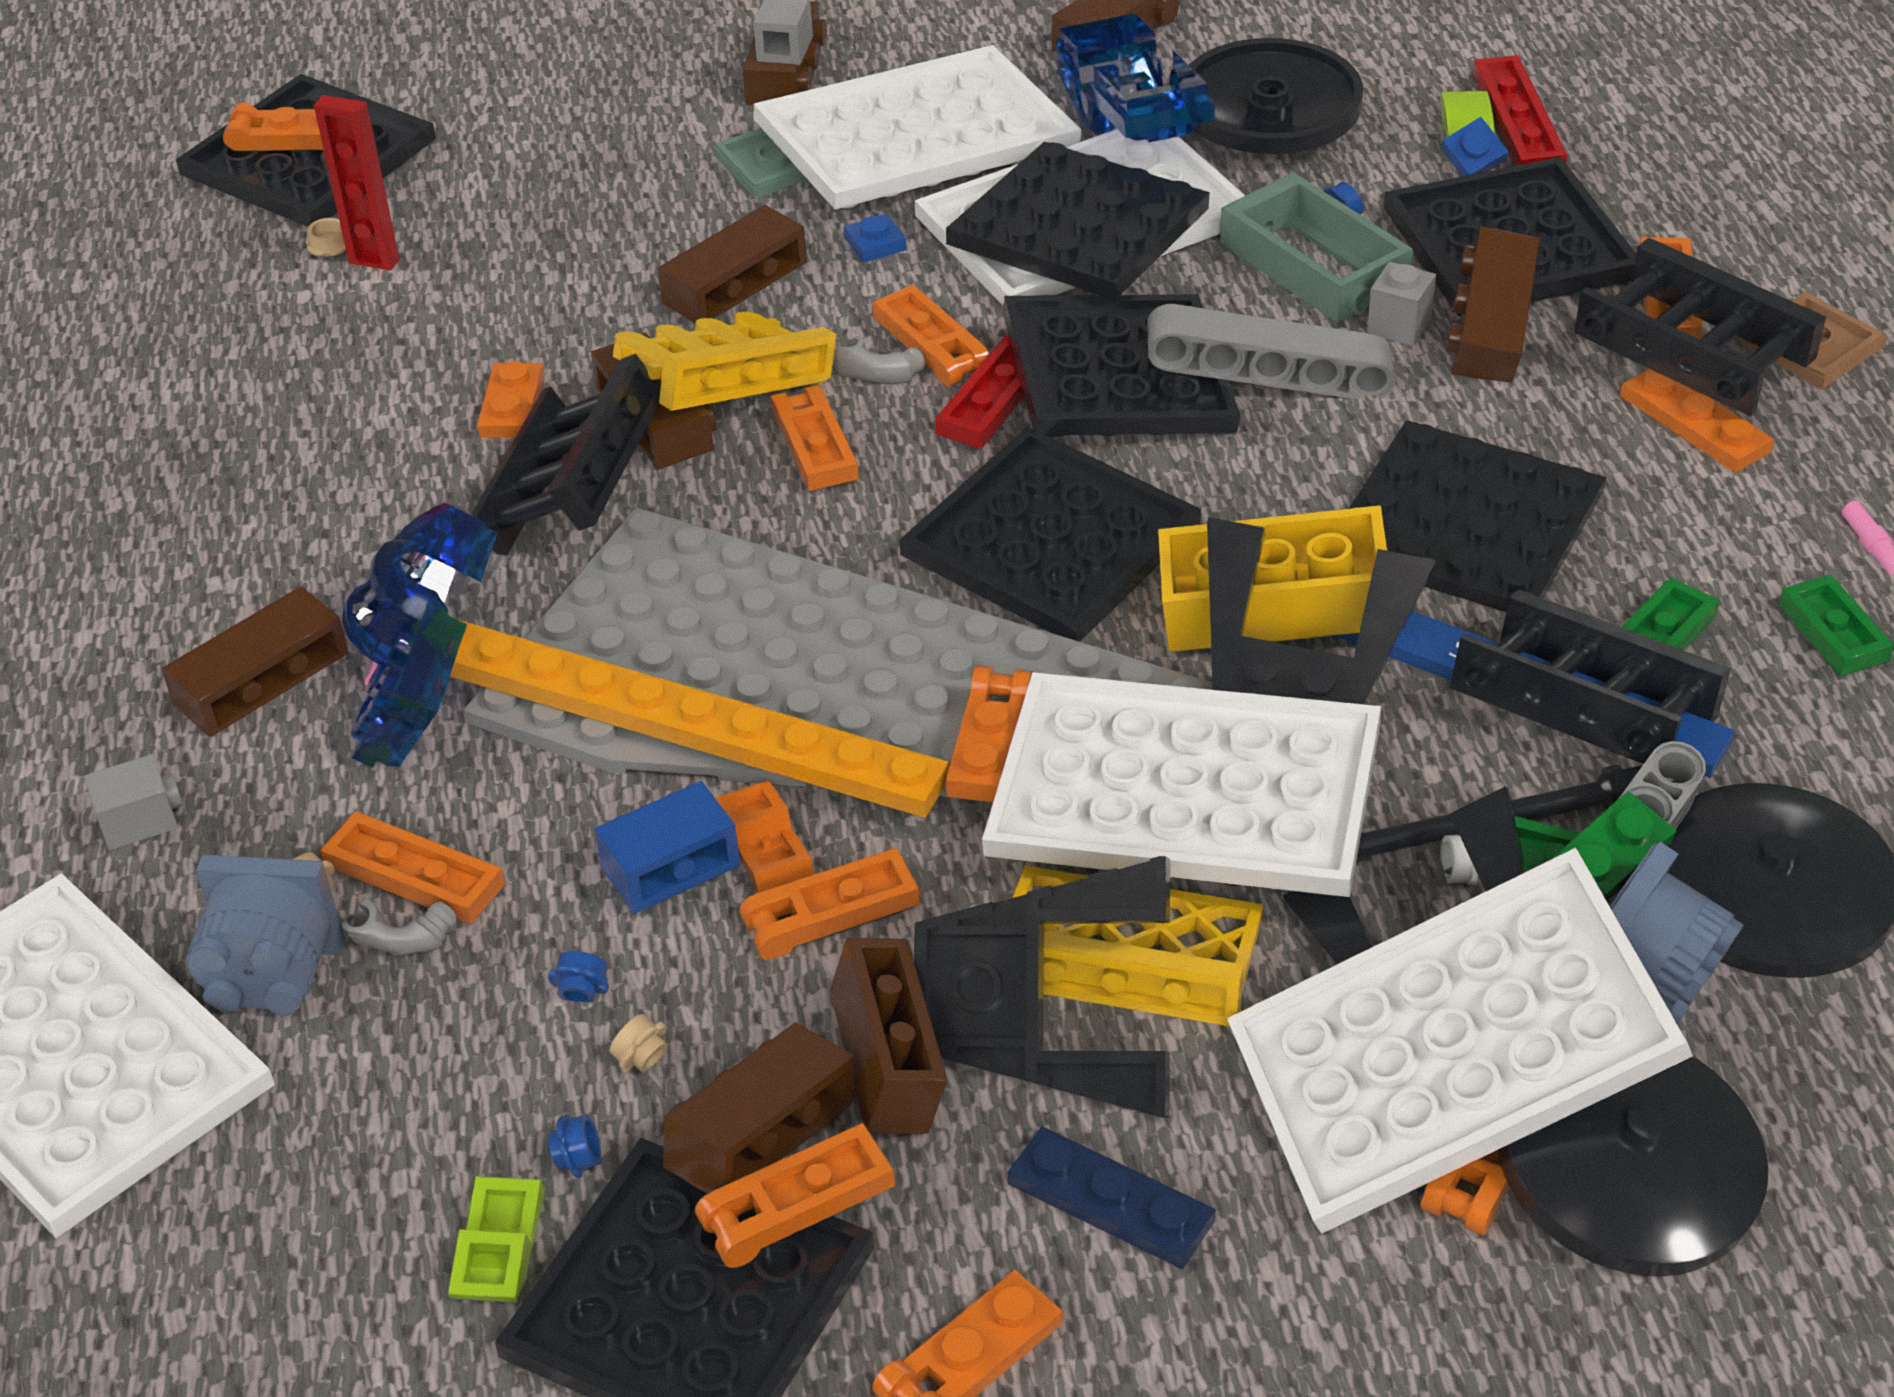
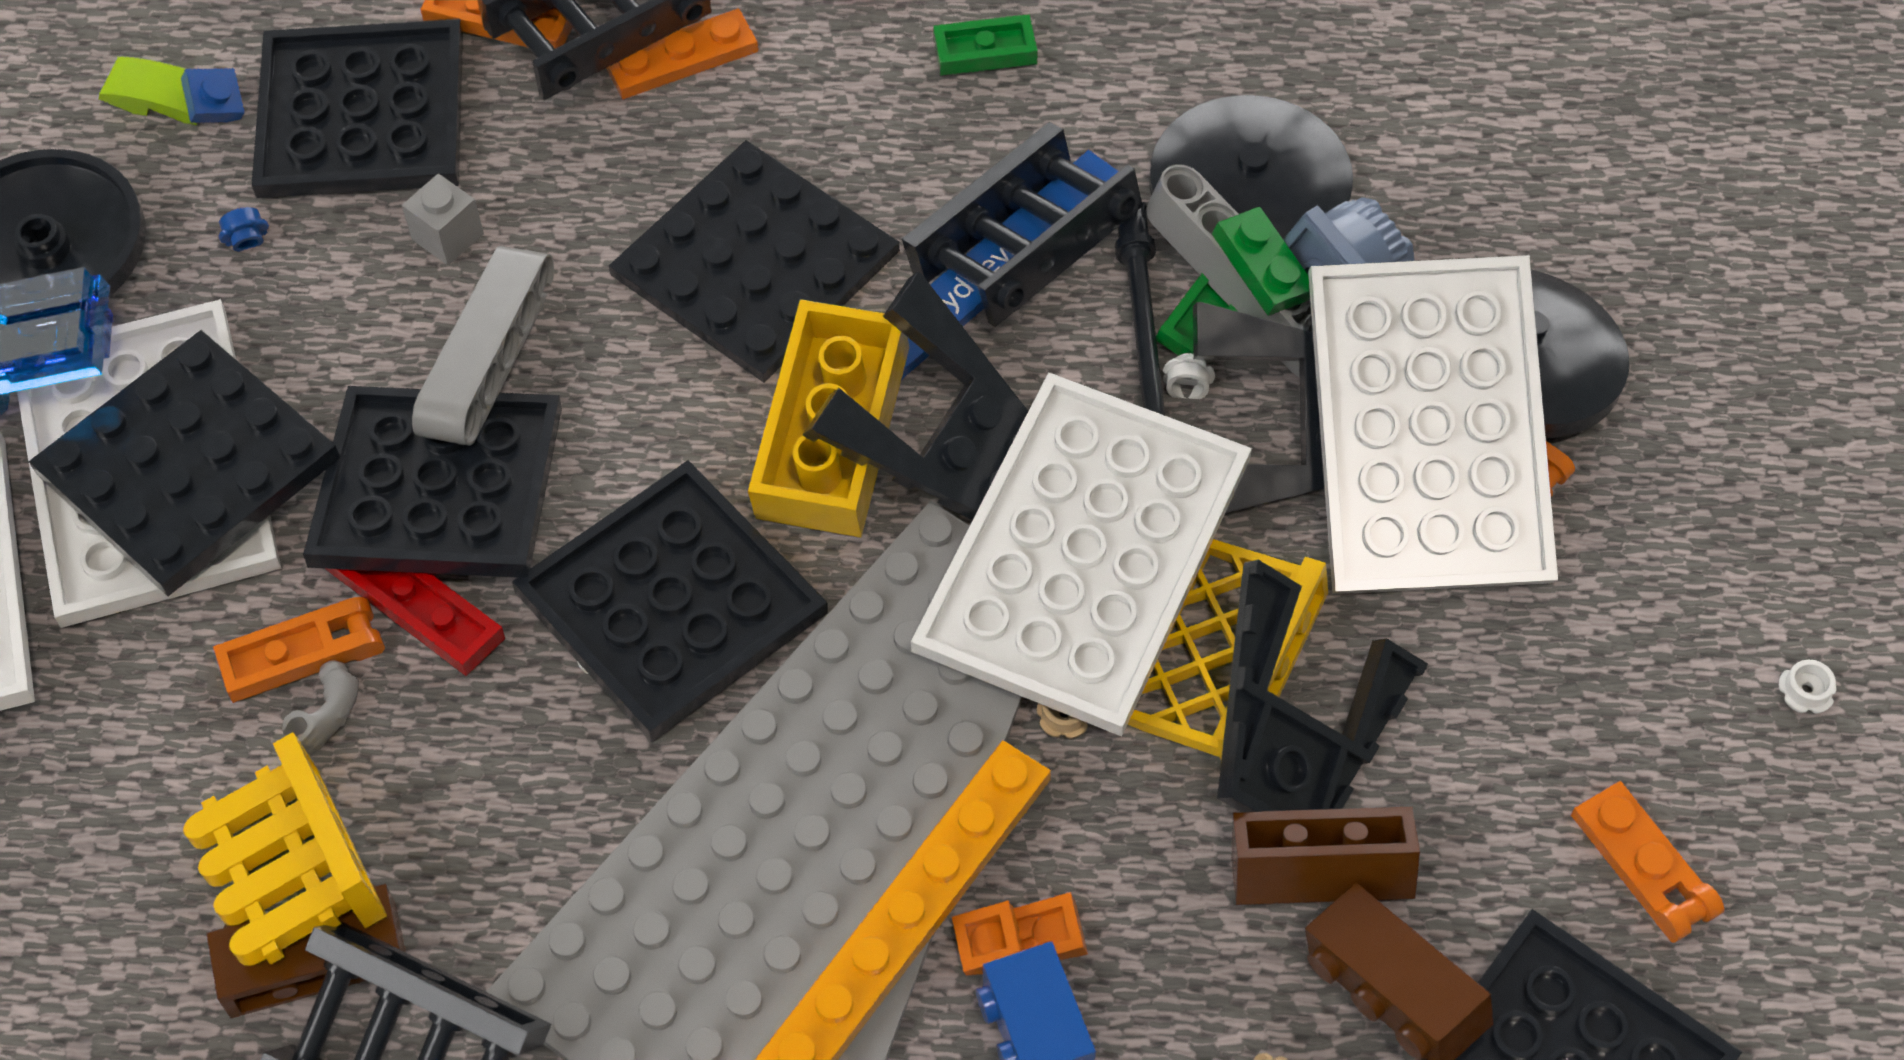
camera: 80 degrees left, 15 degrees up
reddish brown brick [658,205,807,323] -> none
orange plate [695,1123,895,1268] -> none
orange plate [739,848,920,961] -> none
orange plate [769,384,859,491] -> none
blue plate [844,214,907,263] -> none
orange plate [946,665,1033,802] -> none
dark blue plate [1007,1126,1216,1270] -> none
sand green piece [1220,172,1413,323] -> none
reddish brown brick [1446,226,1540,382] -> none
red plate [1473,55,1567,166] -> none
green plate [1621,577,1720,651] -> none

